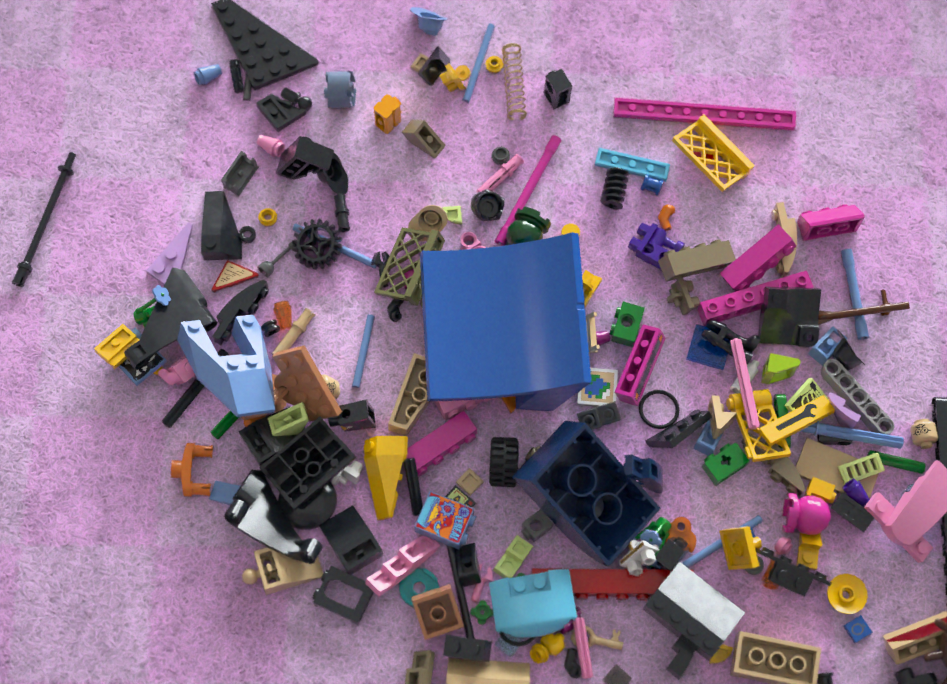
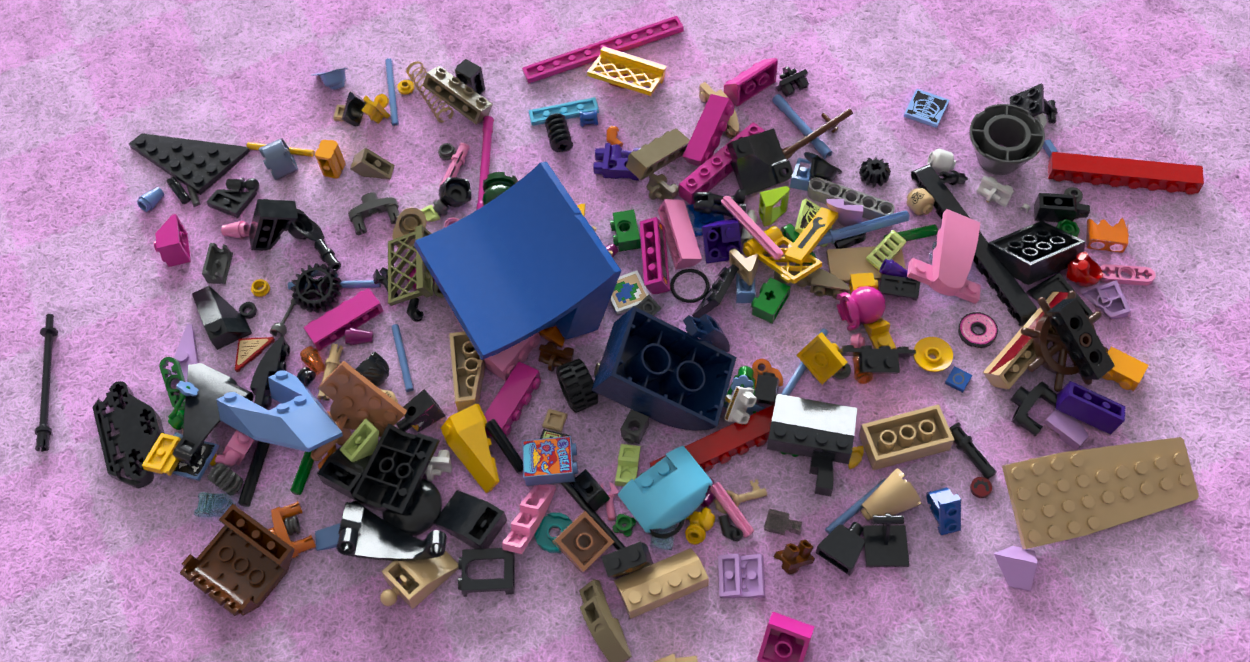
camera: 20 degrees left, 10 degrees down
none -> black connector [92,381,165,488]
none -> dark pink slope [154,214,191,267]
none -> green beam [159,357,186,411]
none -> reddish brown slope [180,504,295,616]
none -> clear light blue piece [194,492,236,518]
none -> dark grey gear [208,463,244,495]
none -> yellow bar [246,142,315,157]
none -> dark grey bush [285,515,301,536]
none -> dark pink brick [303,288,384,351]
none -> magenta cone [345,327,373,346]
none -> dark grey connector [348,193,399,235]
none -> black hair [355,351,389,387]
none -> dark tan brick [423,66,493,125]
none -> dark grey plate [433,199,450,215]
none -> reddish brown hips [538,341,574,371]
none -> bright pink brick [658,199,702,269]
none -> dark purple slope [702,218,742,264]
none -> black hips [776,66,809,97]
none -> black gear [859,157,891,187]
none -> tile [958,312,998,348]

